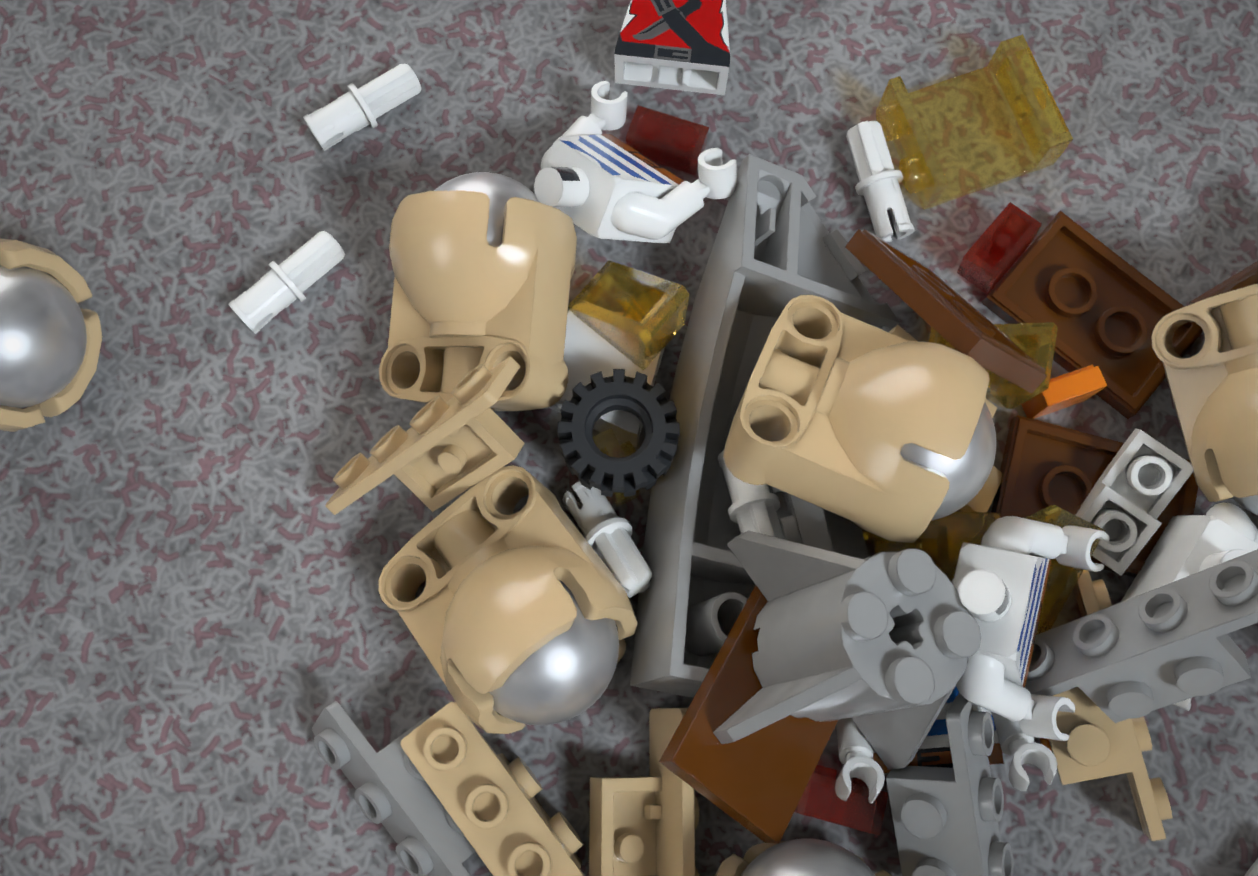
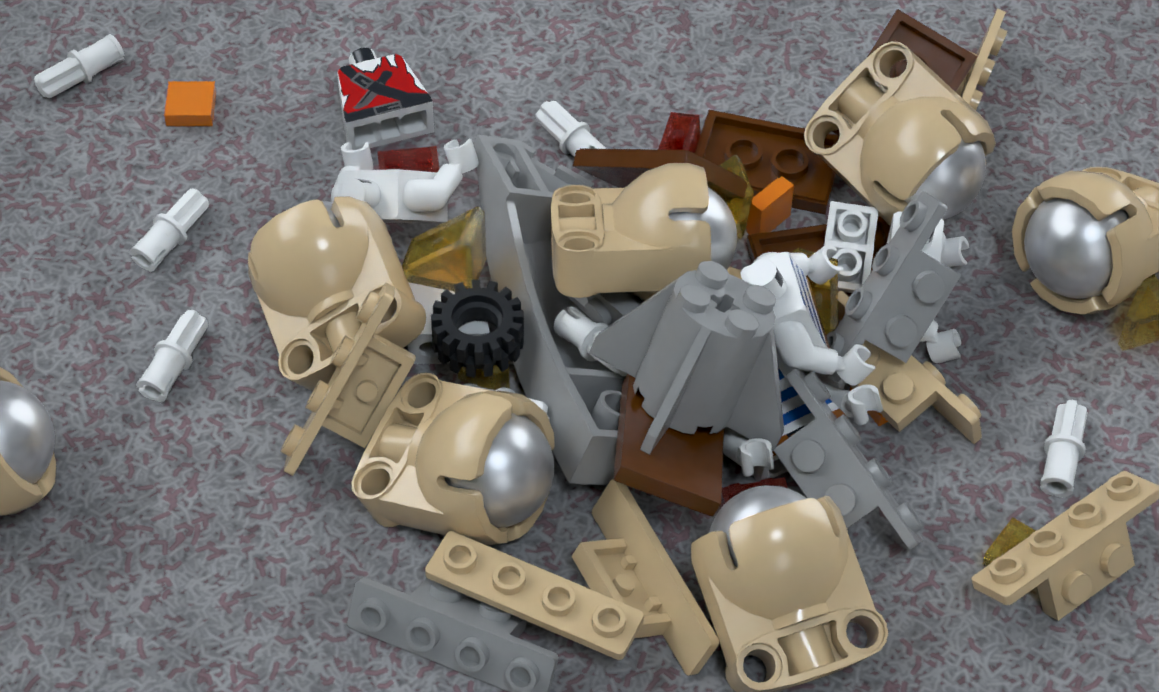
camera: 25 degrees left, 25 degrees down
clear yellow panel [876,34,1073,210] -> none

